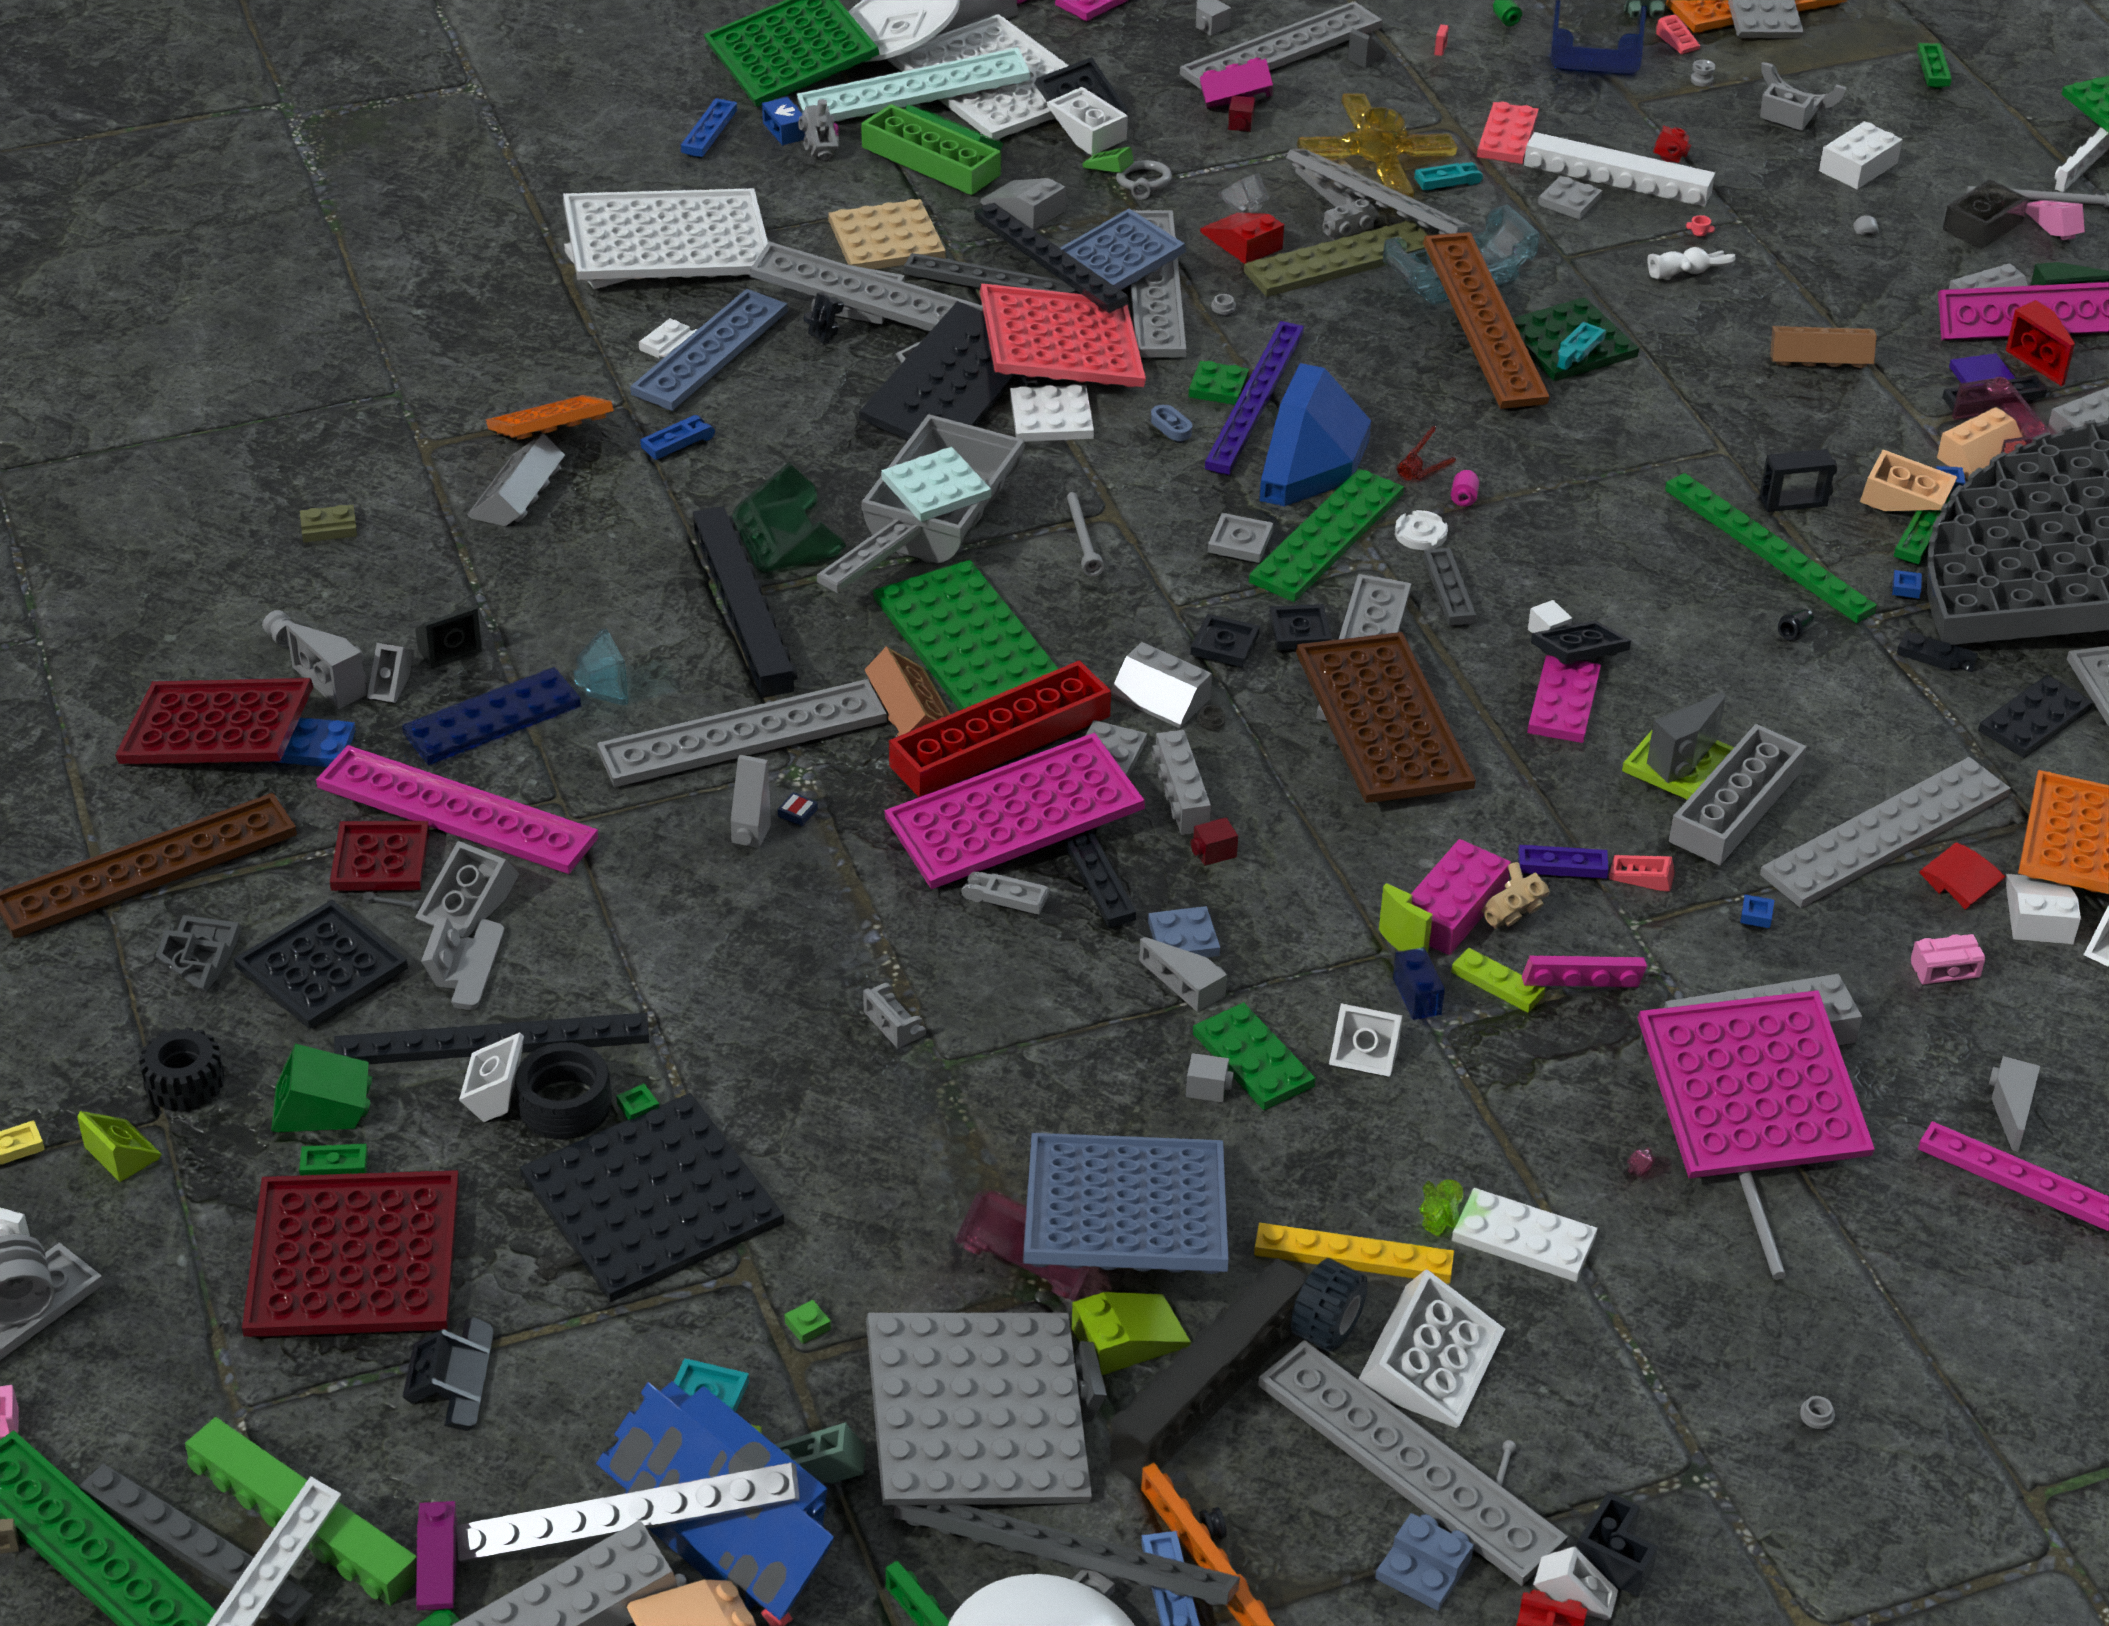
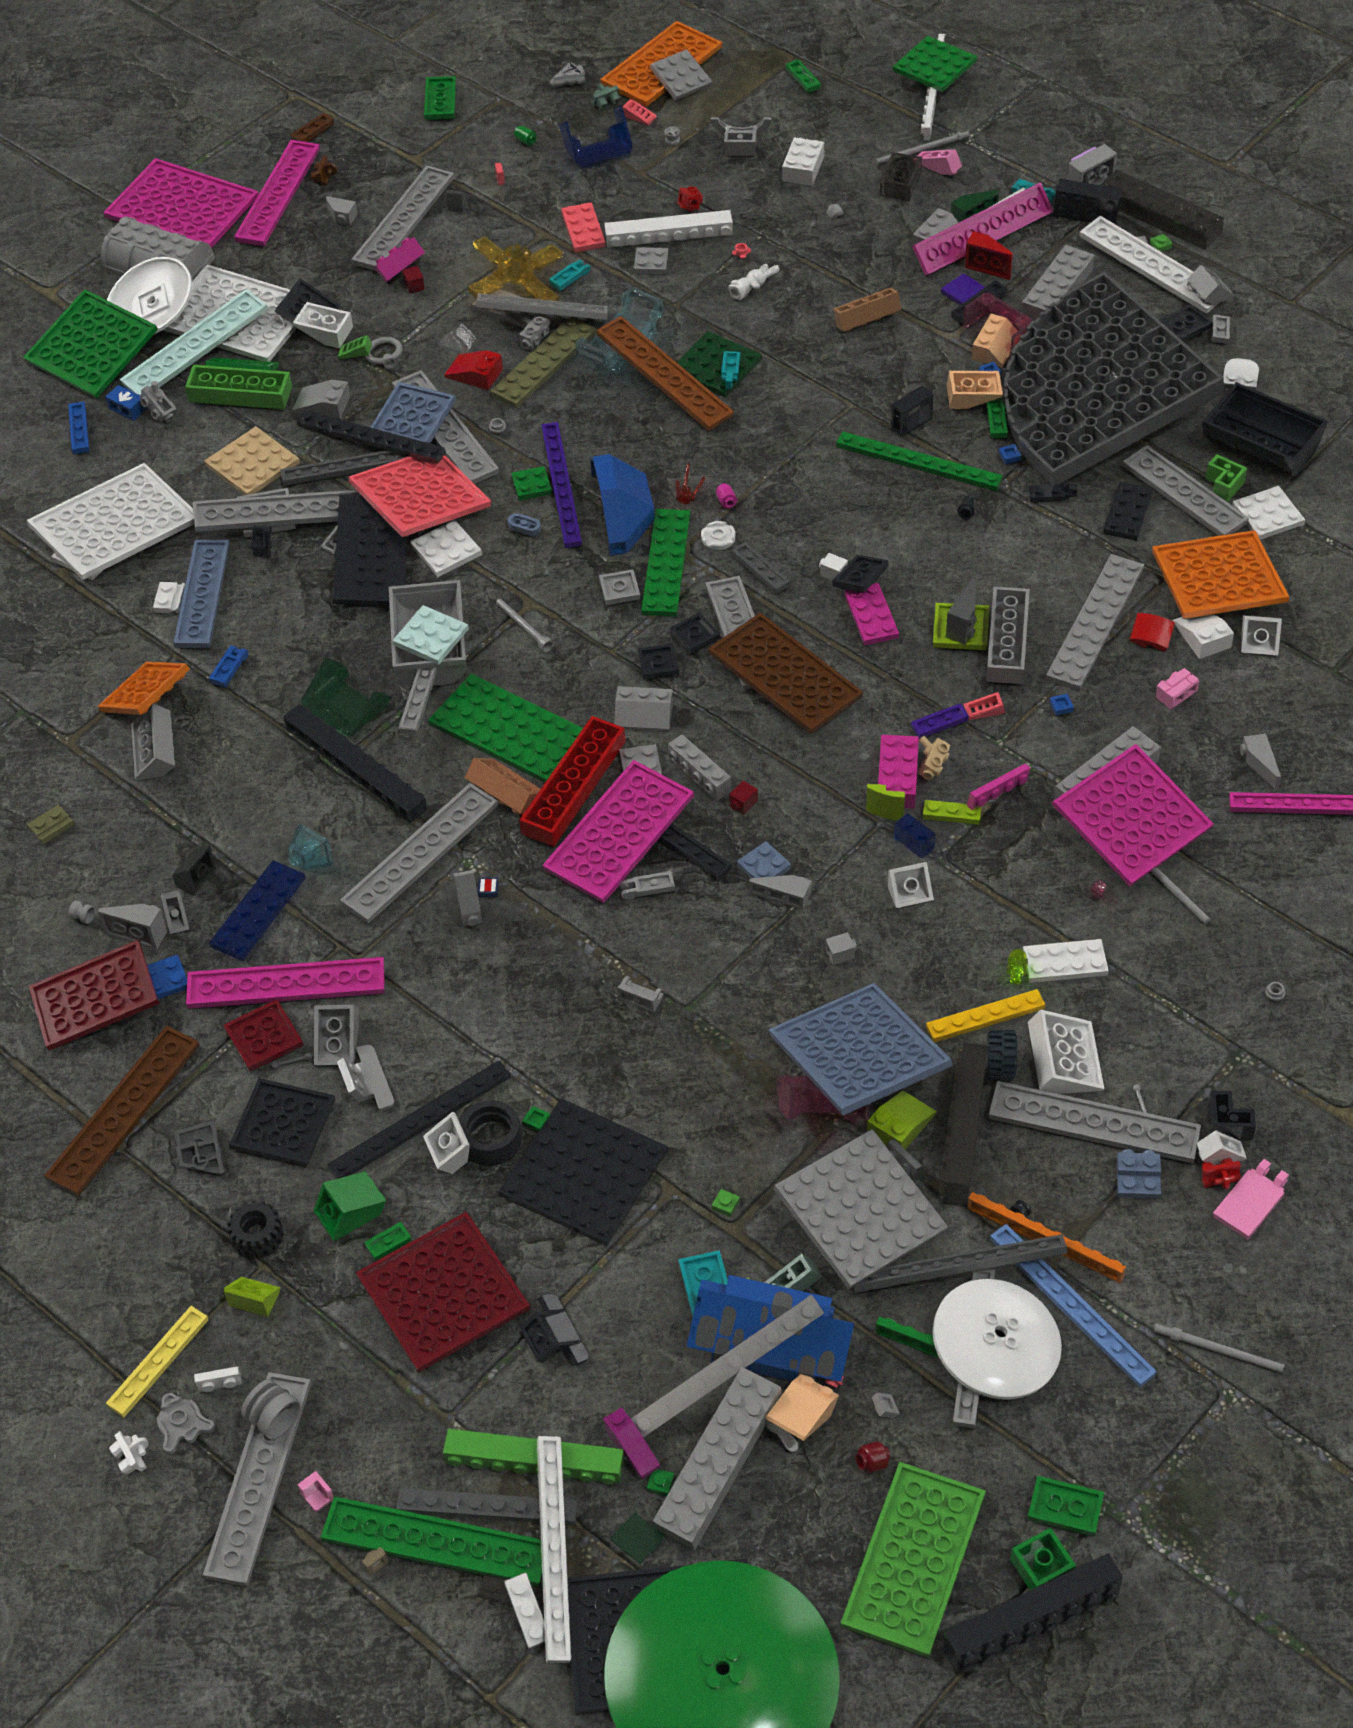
camera: 25 degrees left, 10 degrees up
green plate [1193,1002,1316,1110] -> none

